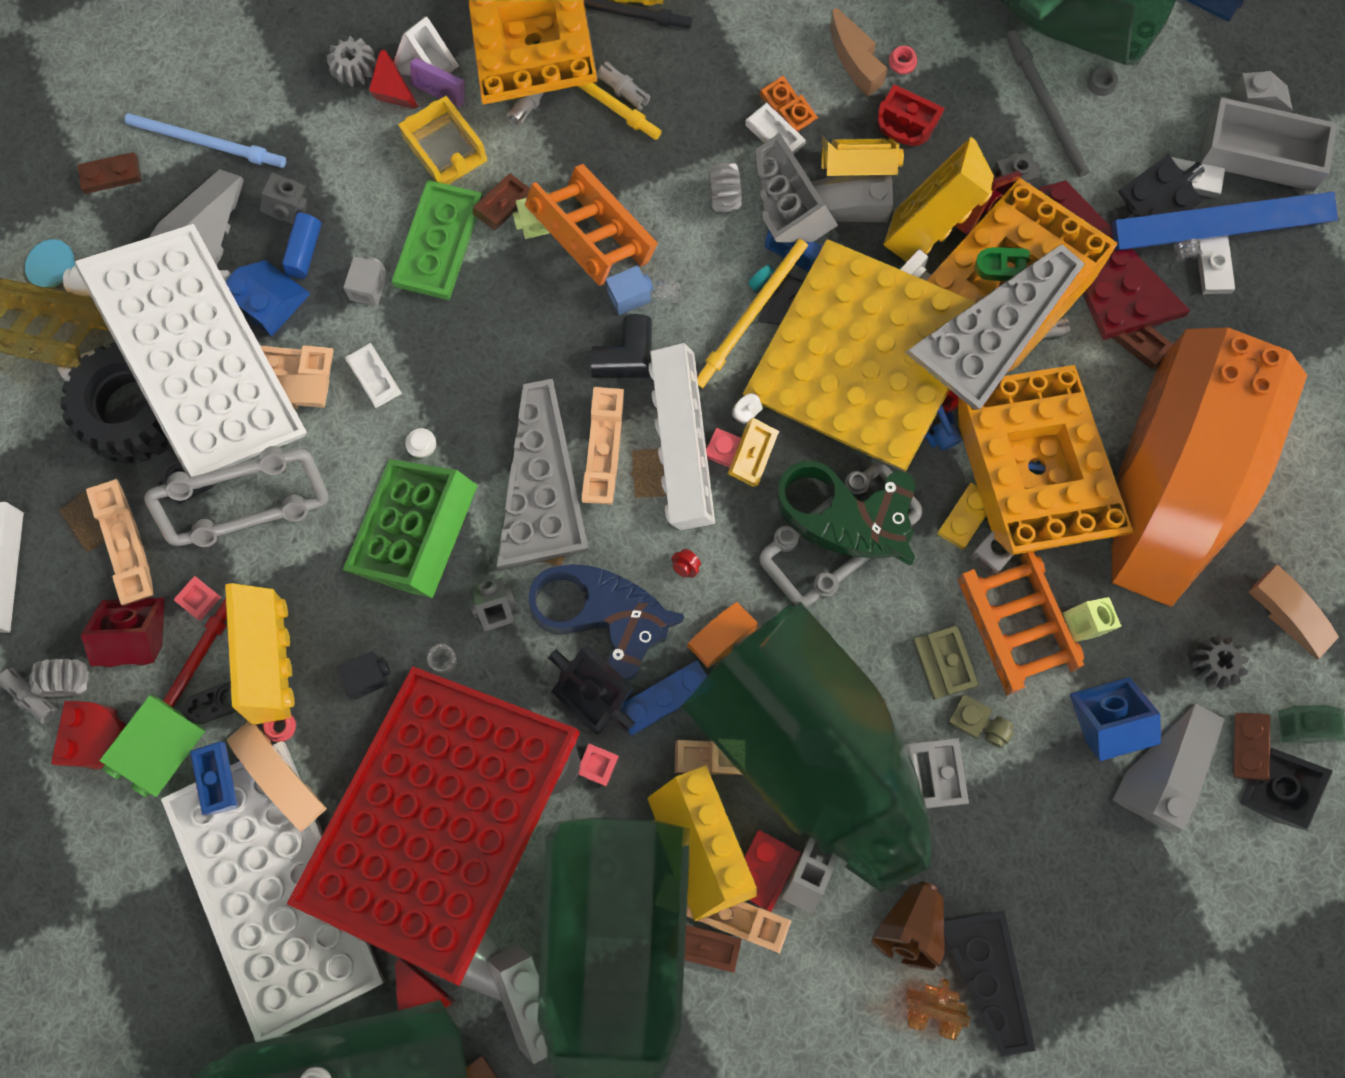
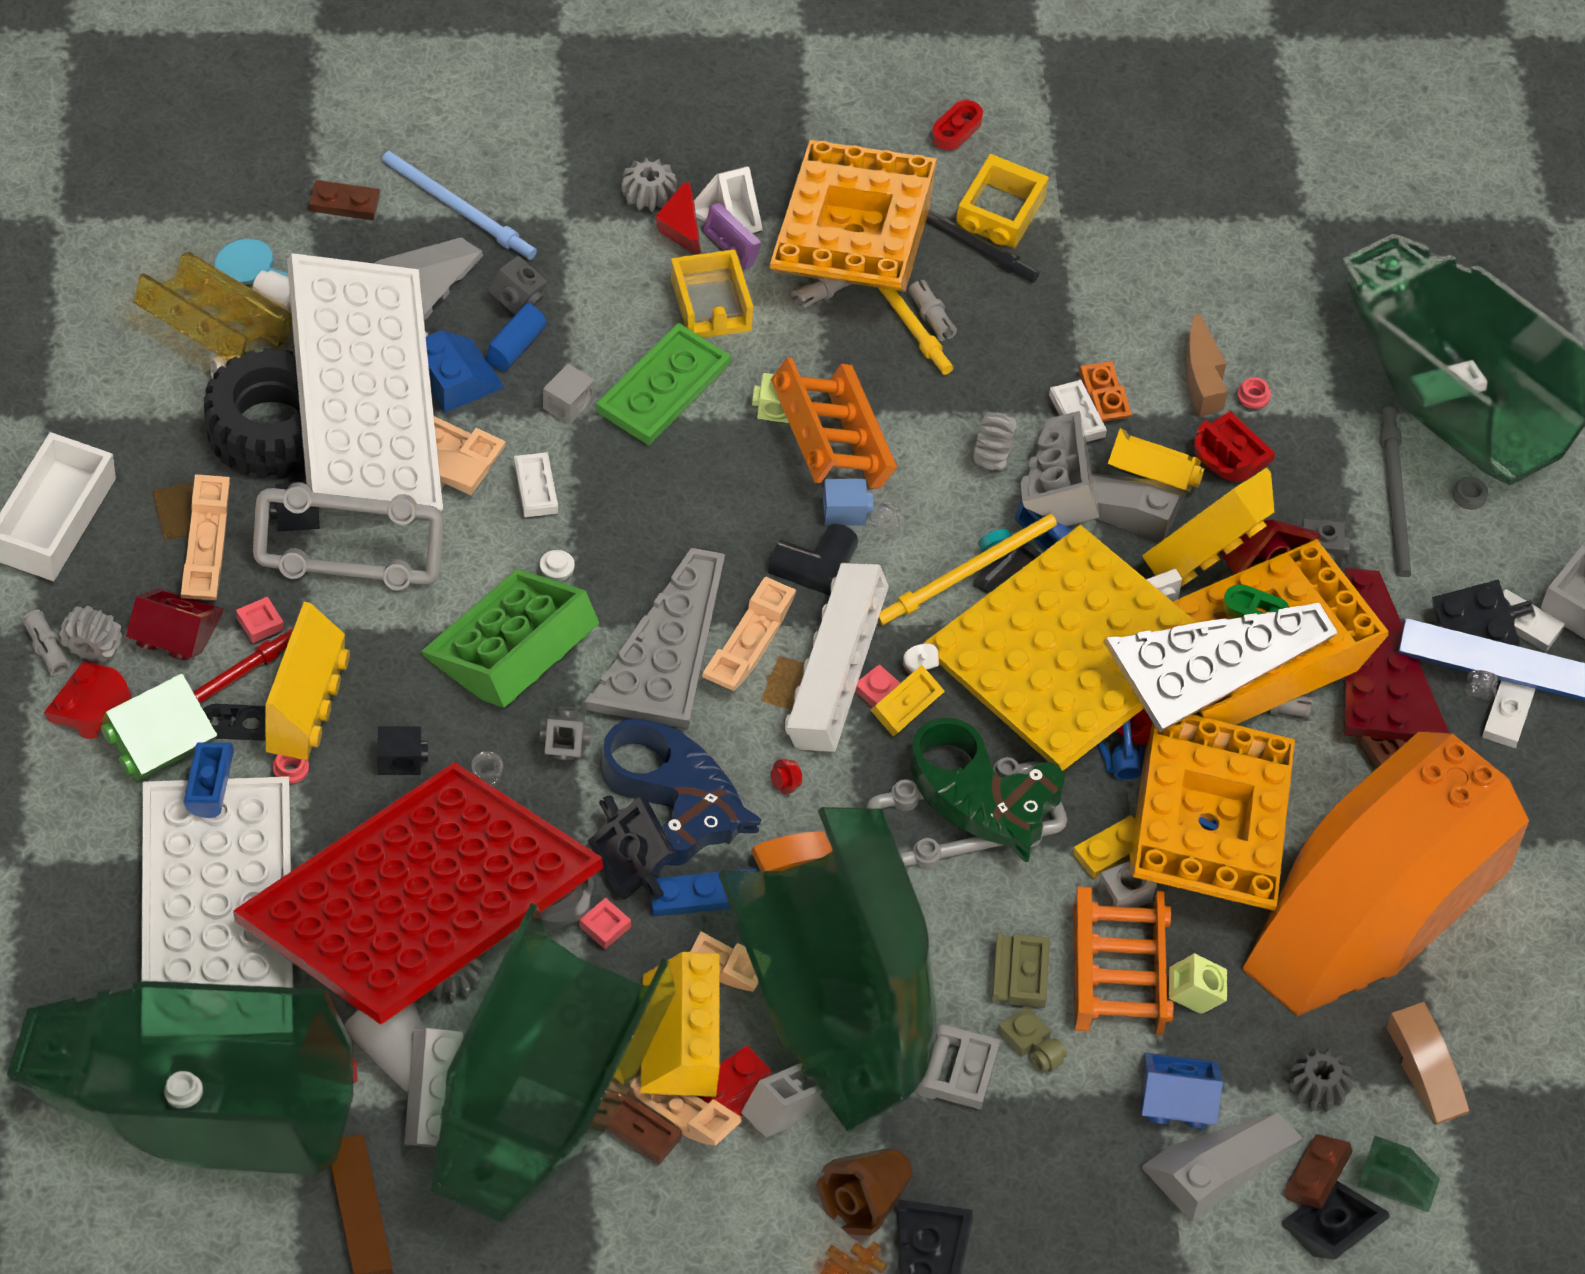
camera: 15 degrees right, 20 degrees down
light nougat slope [227,721,327,832] -> none
copper plate [472,173,530,231] -> none

